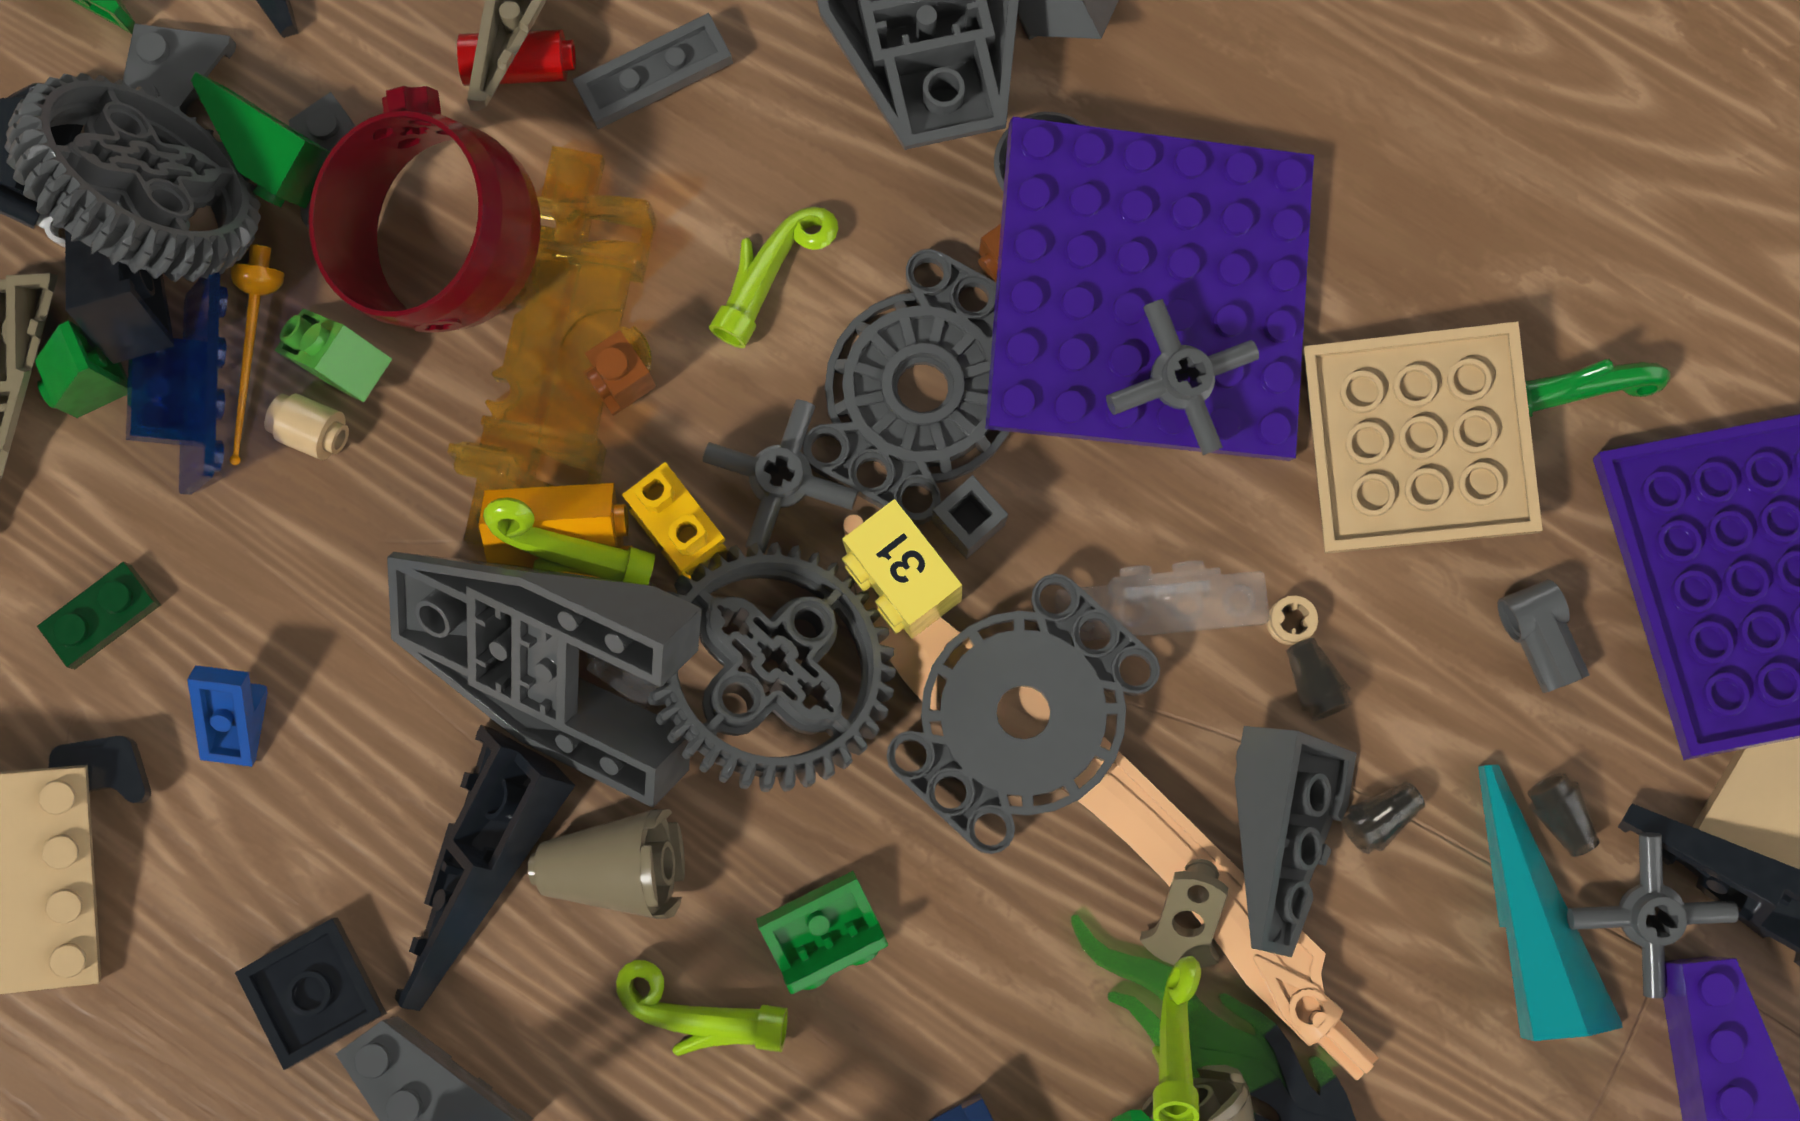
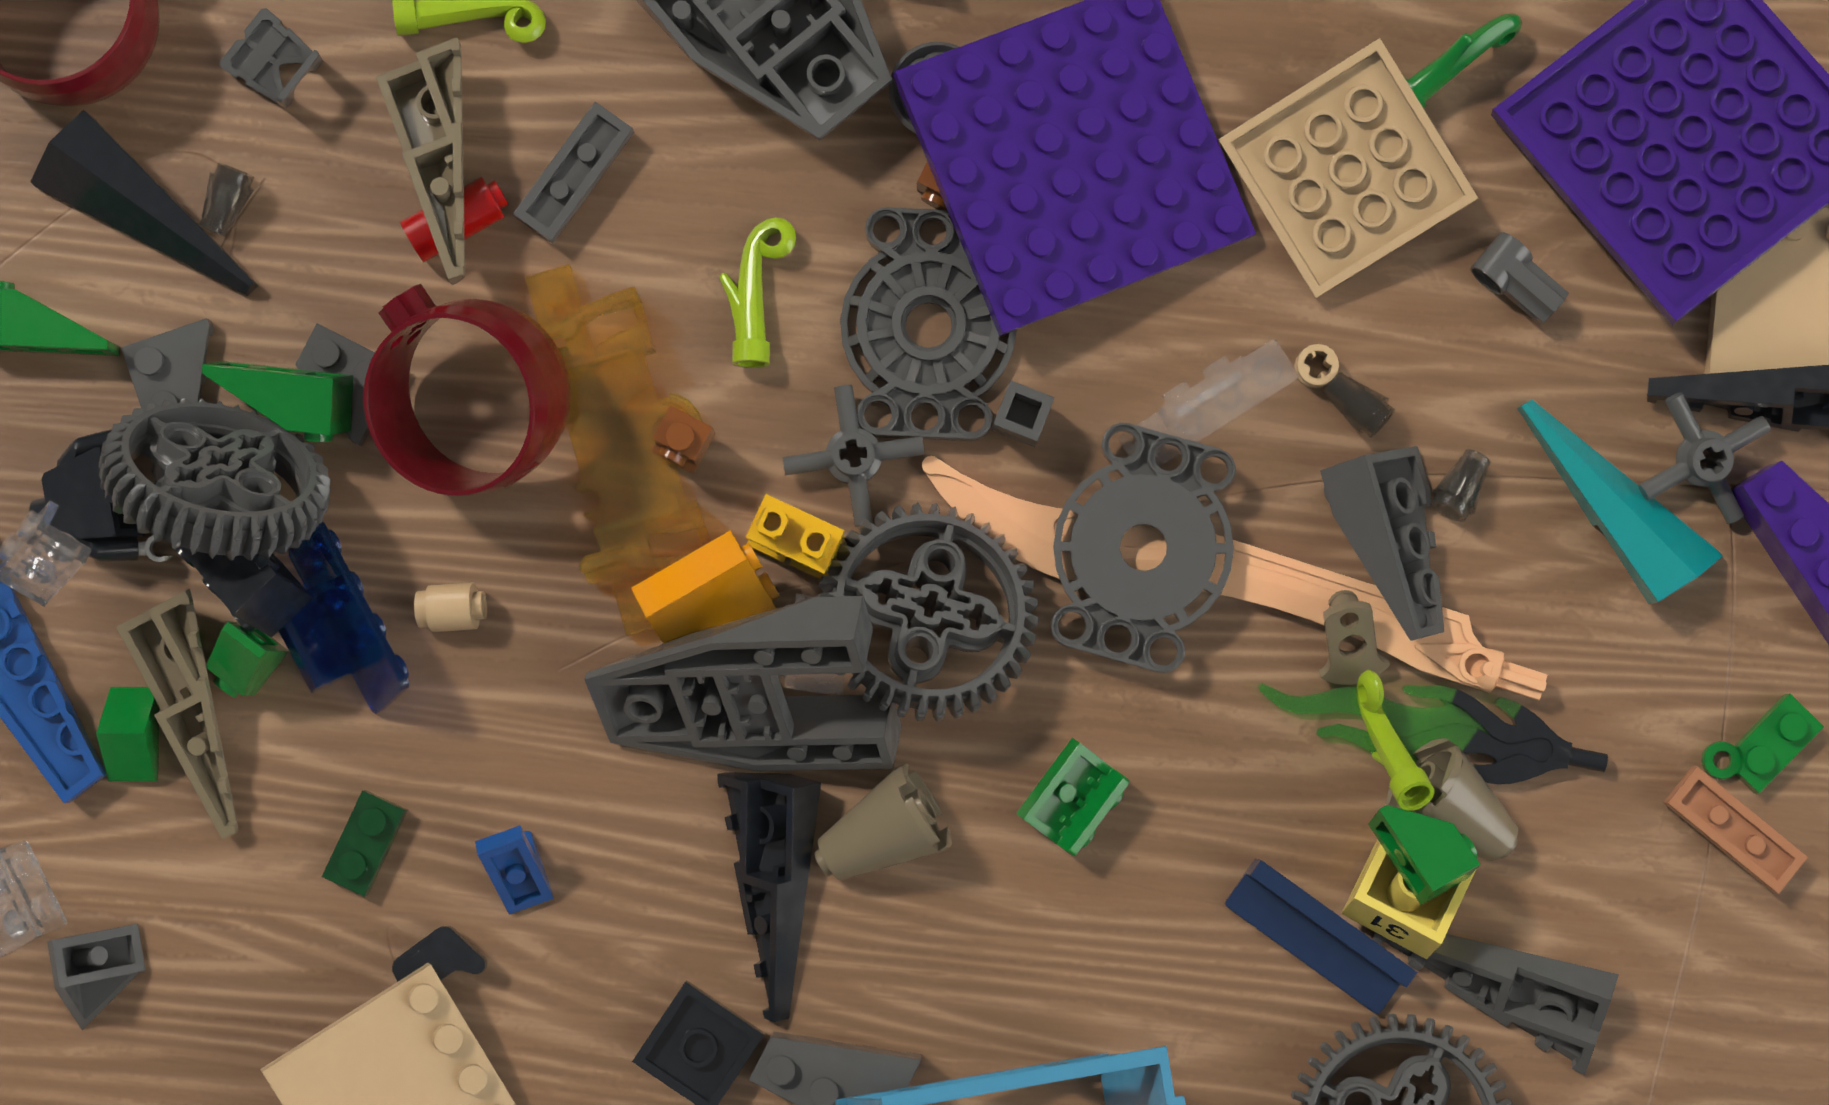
camera: 30 degrees left, 5 degrees up
light orange sword [229,245,285,465] -> none
bright green slope [274,308,392,402] -> none
lime plant [483,497,655,585] -> none
lime plant [616,960,788,1056] -> none
light yellow brick [841,499,962,639] -> none
dark grey bar [1106,299,1259,455] -> none
clear smoke cone [1527,773,1600,857] -> none

